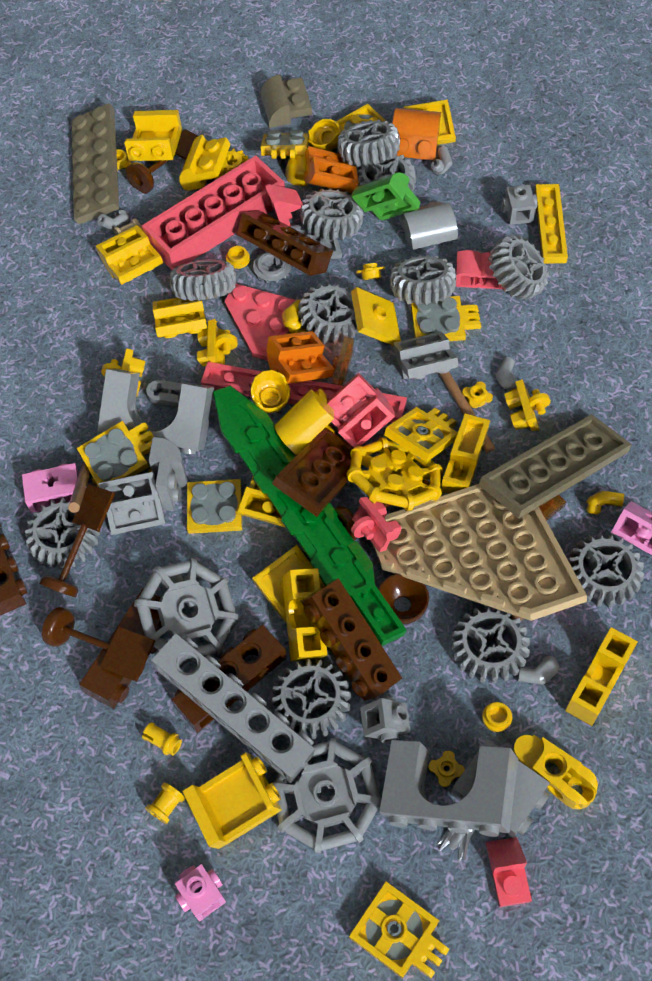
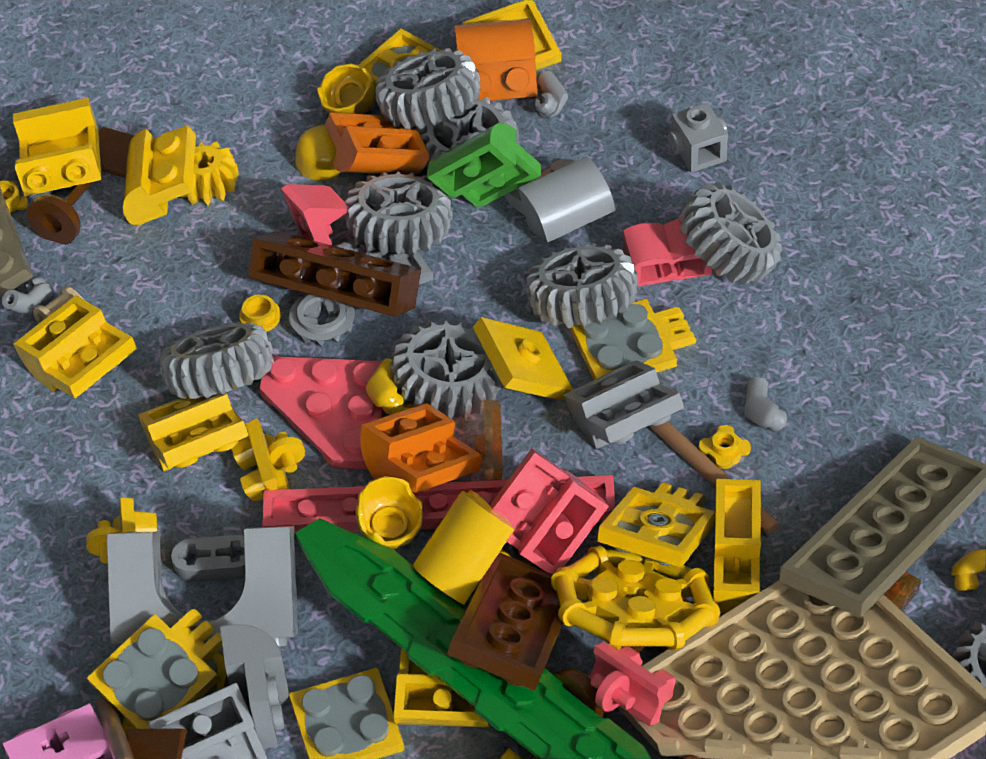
camera: 15 degrees left, 10 degrees down
coral brick [142,155,285,271] -> none
dark tan brick [260,74,312,128] -> none
piece [261,130,309,159] -> none
yellow plate [356,263,385,280] -> none
yellow hips [504,379,551,431] -> none
yellow plate [535,184,568,264] -> none

